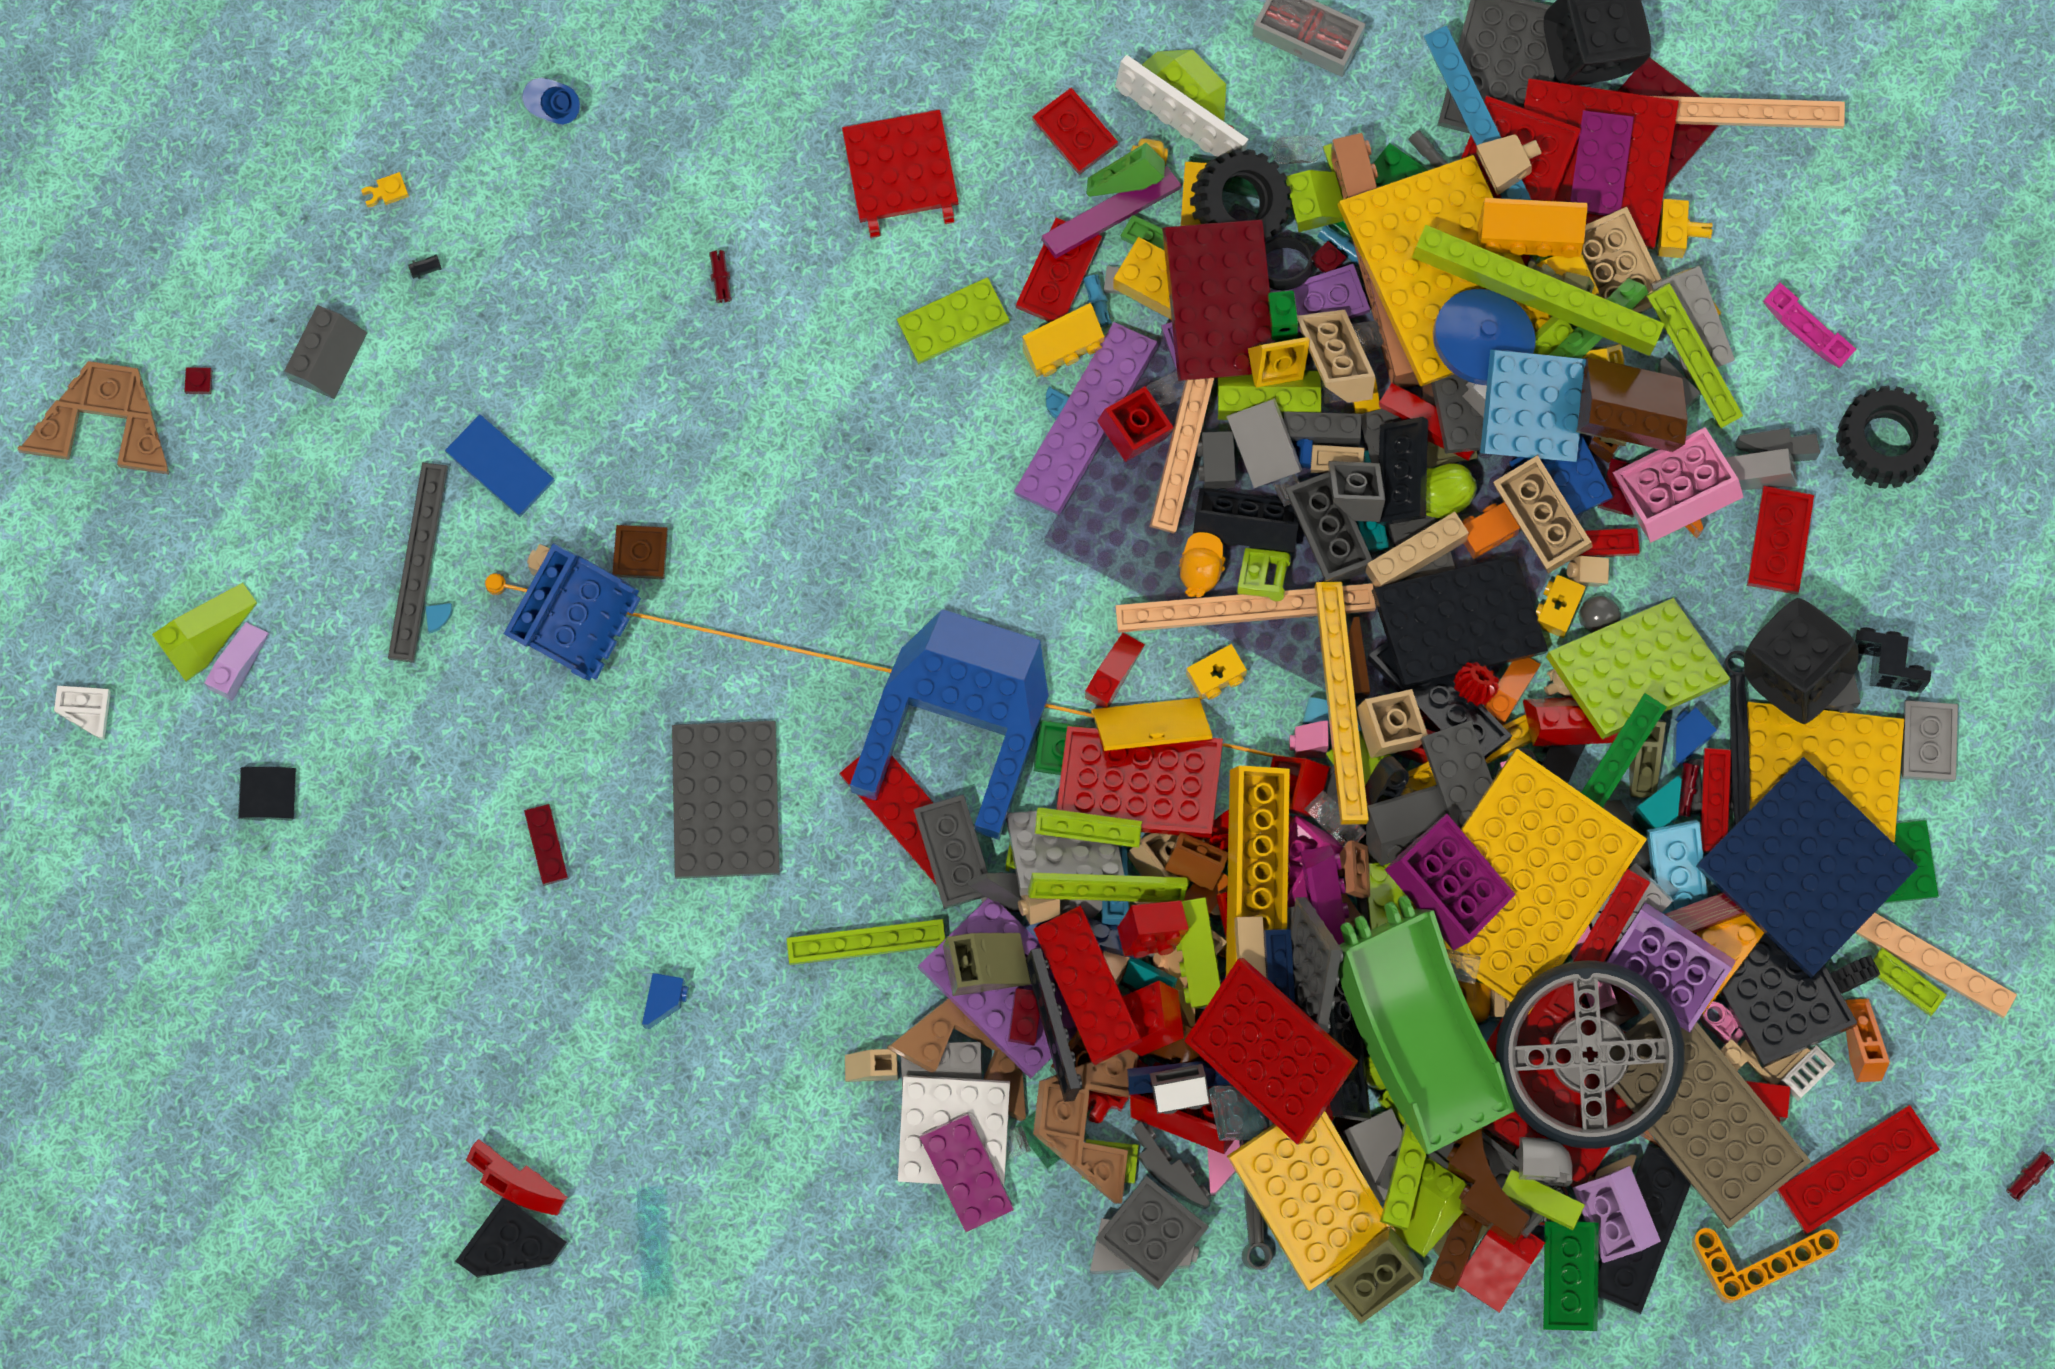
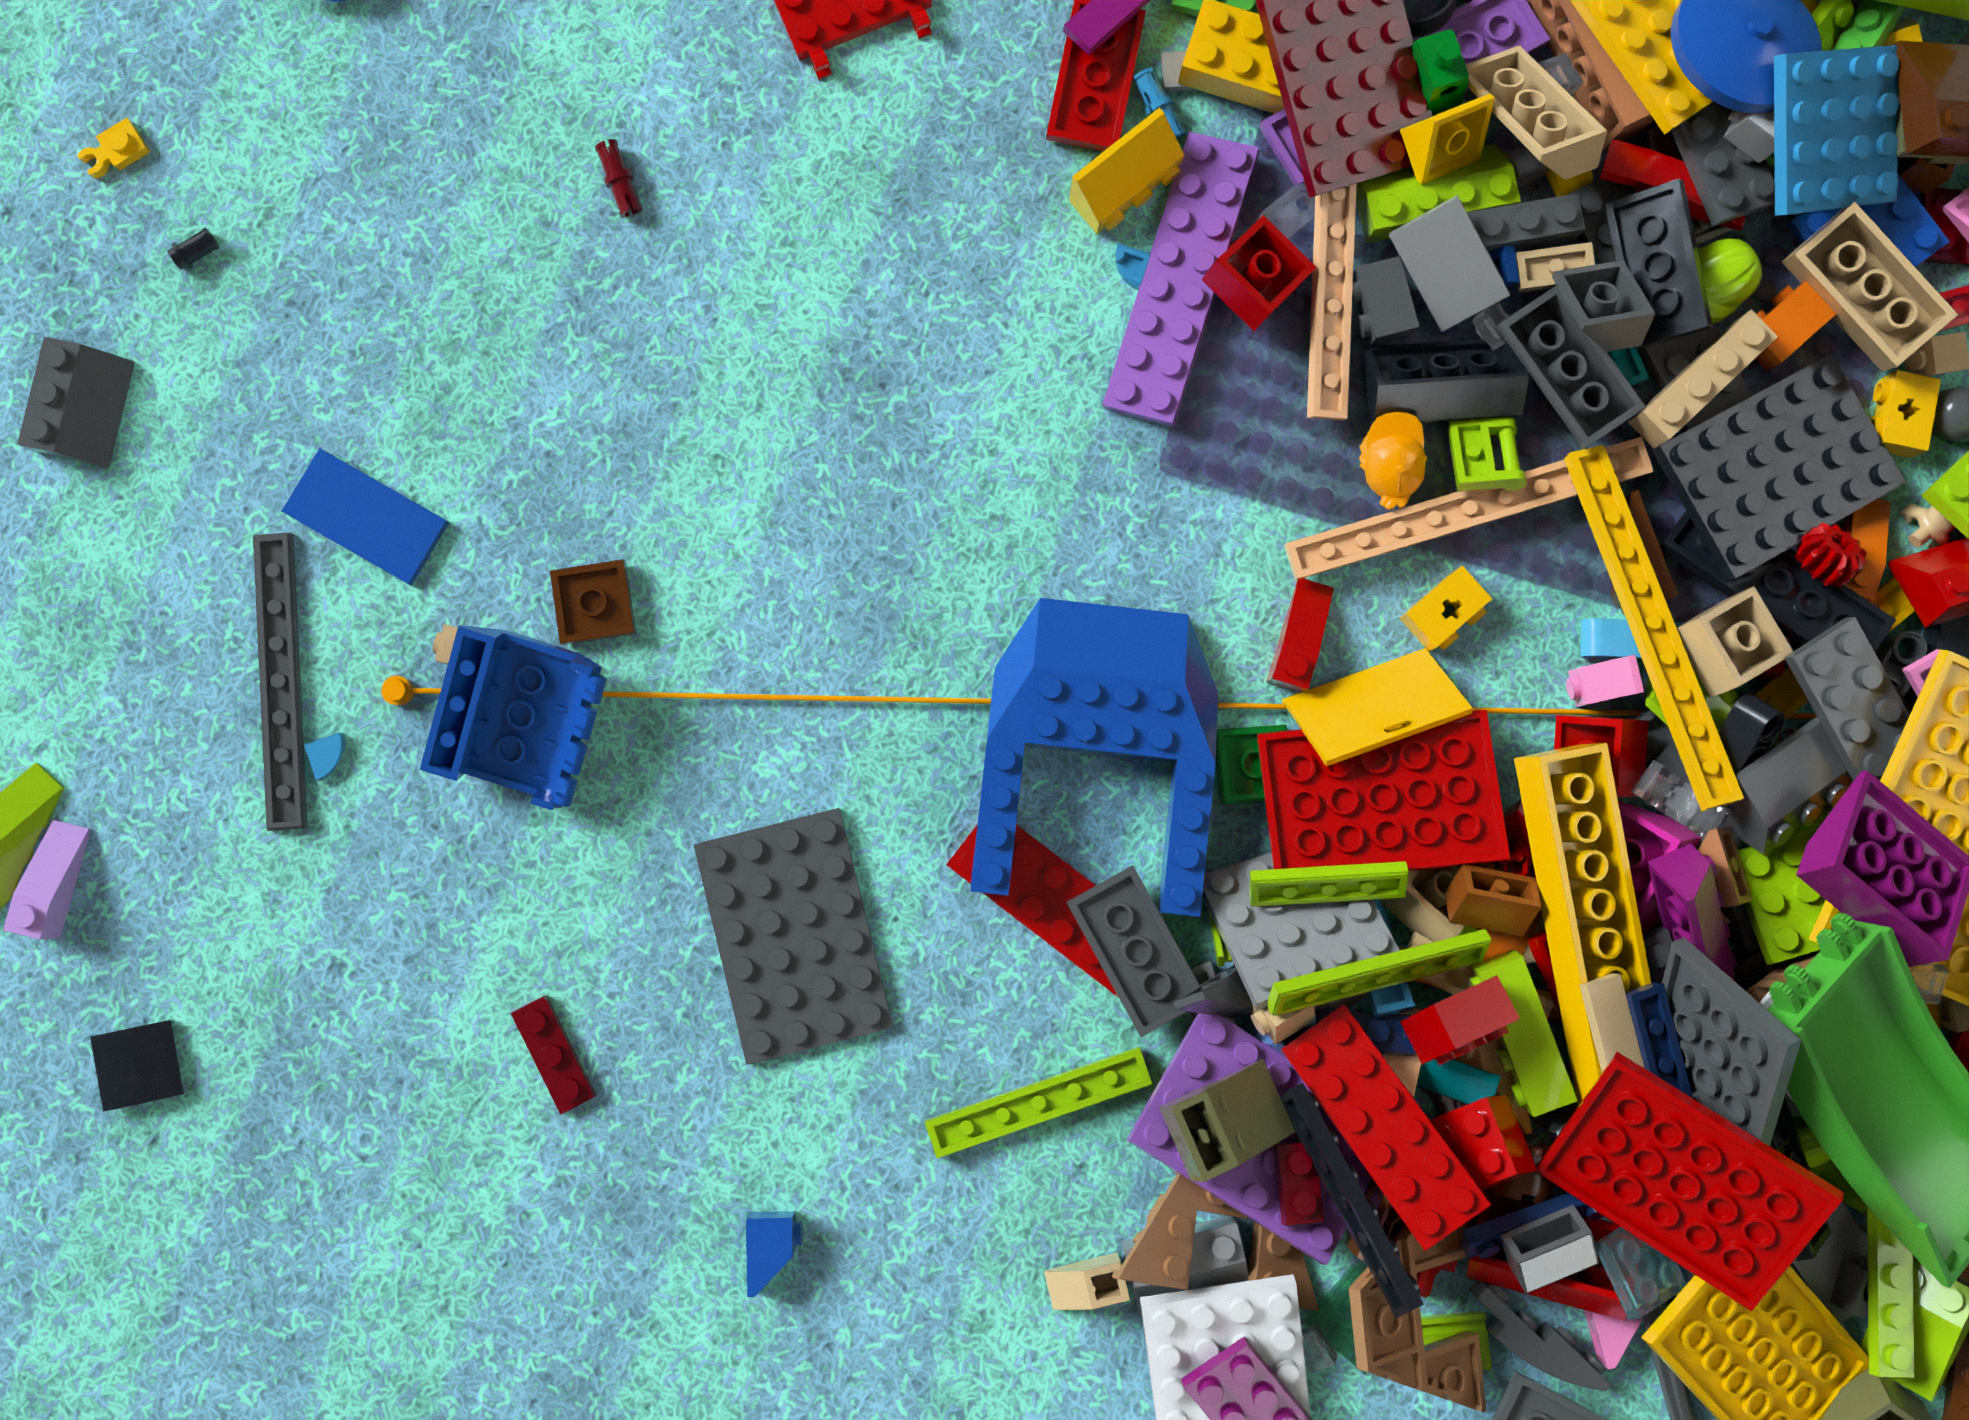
camera: 15 degrees left, 10 degrees up
lime plate [896,277,1010,365] -> none

